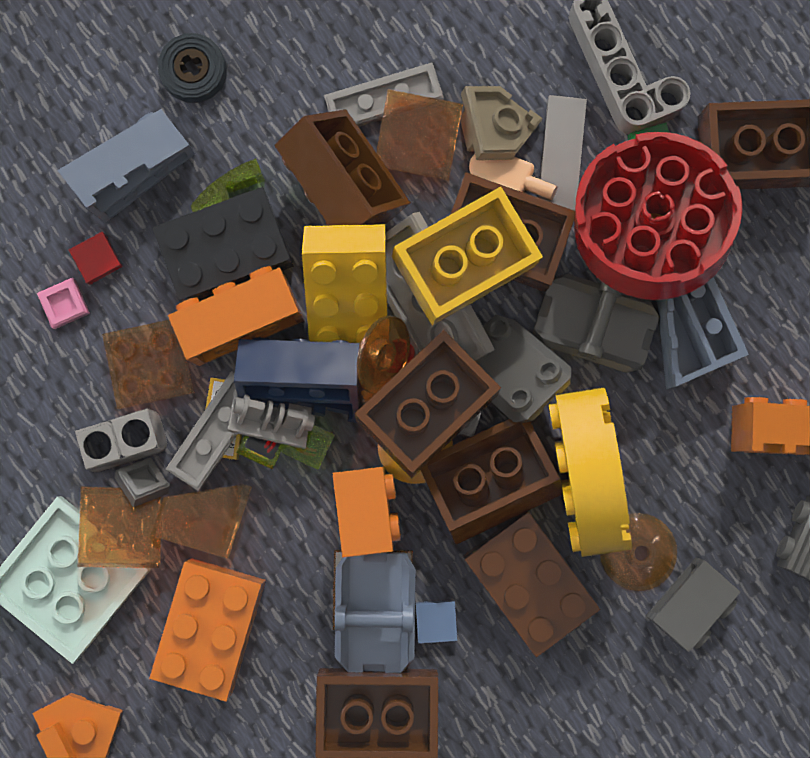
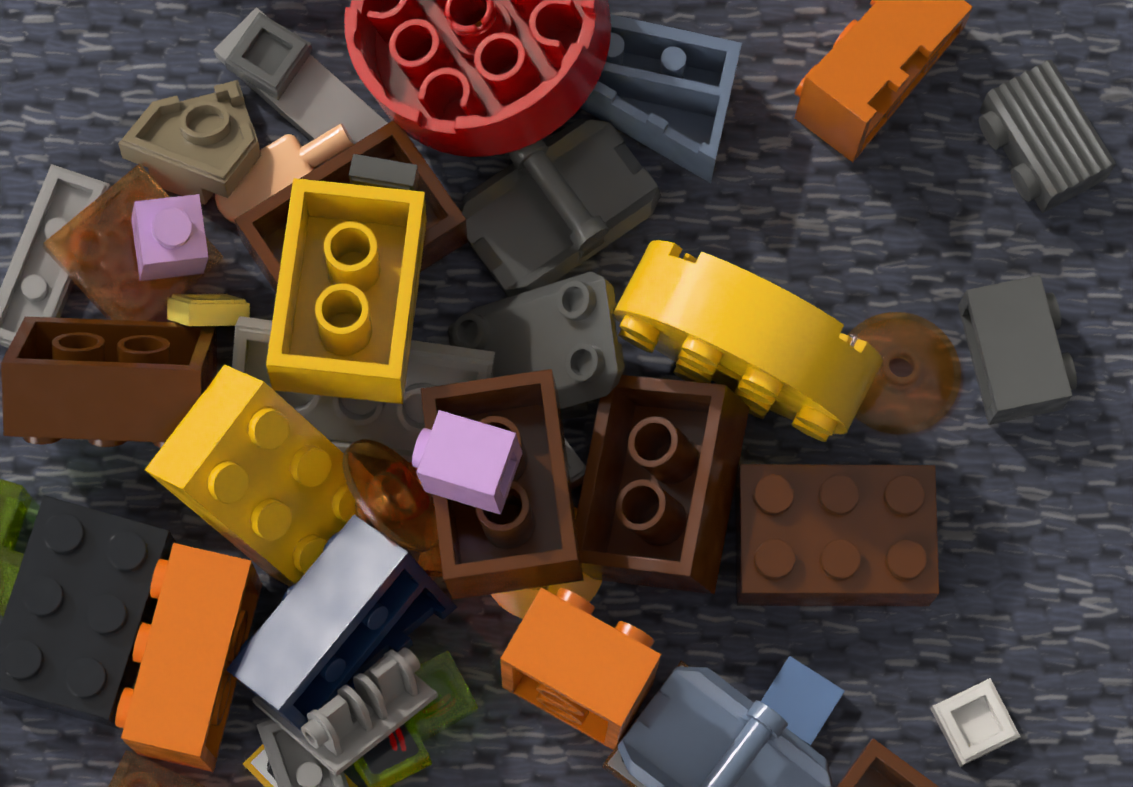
camera: 55 degrees left, 10 degrees down
none -> lavender brick [131,194,208,281]
none -> light yellow tile [167,294,250,326]
none -> dark grey tile [224,12,312,100]
none -> dark grey tile [349,154,420,191]
none -> lavender brick [412,410,522,515]
none -> white tile [930,678,1021,767]

